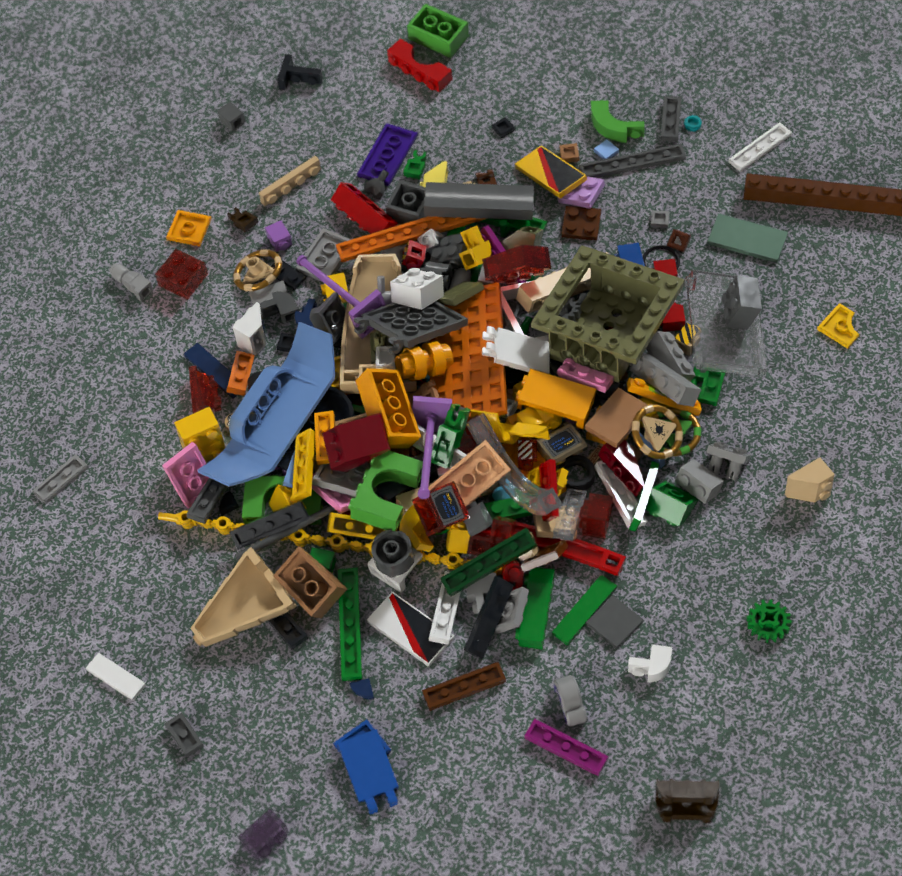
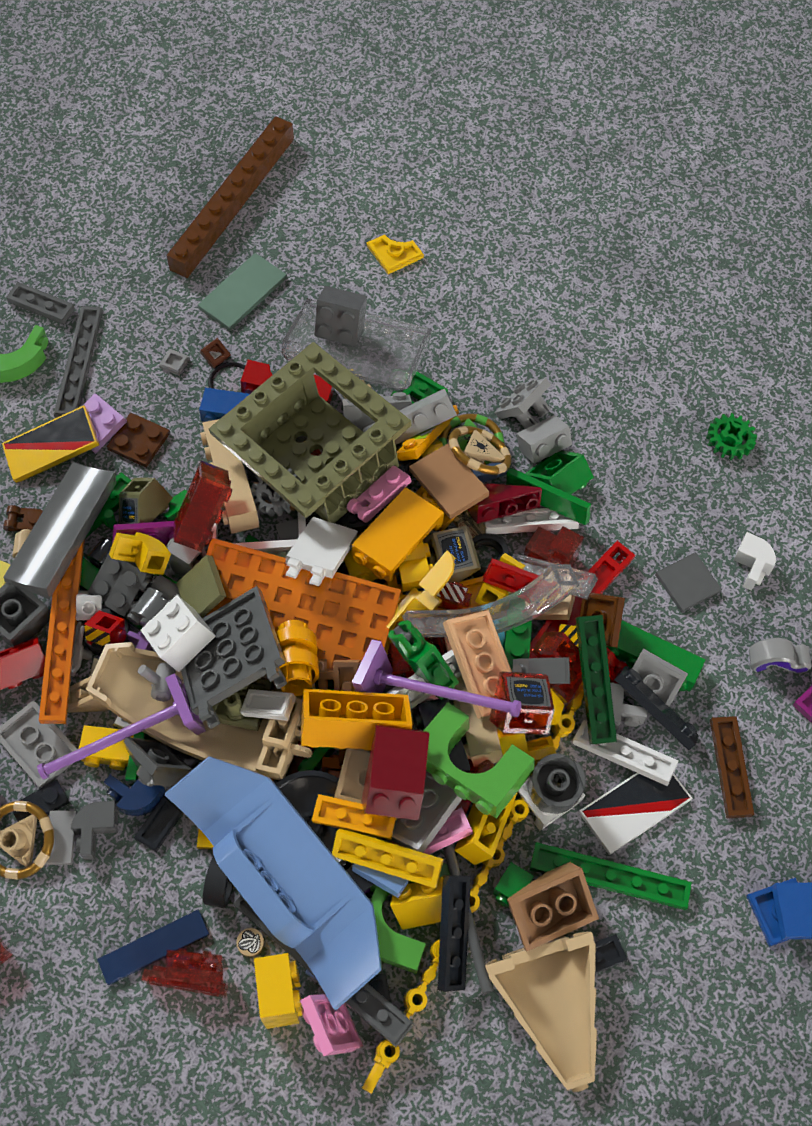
camera: 80 degrees left, 5 degrees up
orange plate [226,351,255,396] -> none
white slope [233,302,266,357] -> none
dark blue tile [349,678,374,699] -> none
green tile [552,575,617,645] -> none
medium nougat plate [559,143,579,163] -> none
light blue tile [594,139,619,160] -> none
teal tile [684,115,702,132] -> none
white tile [728,122,792,172] -> none
tan slope [785,457,835,502] -> none

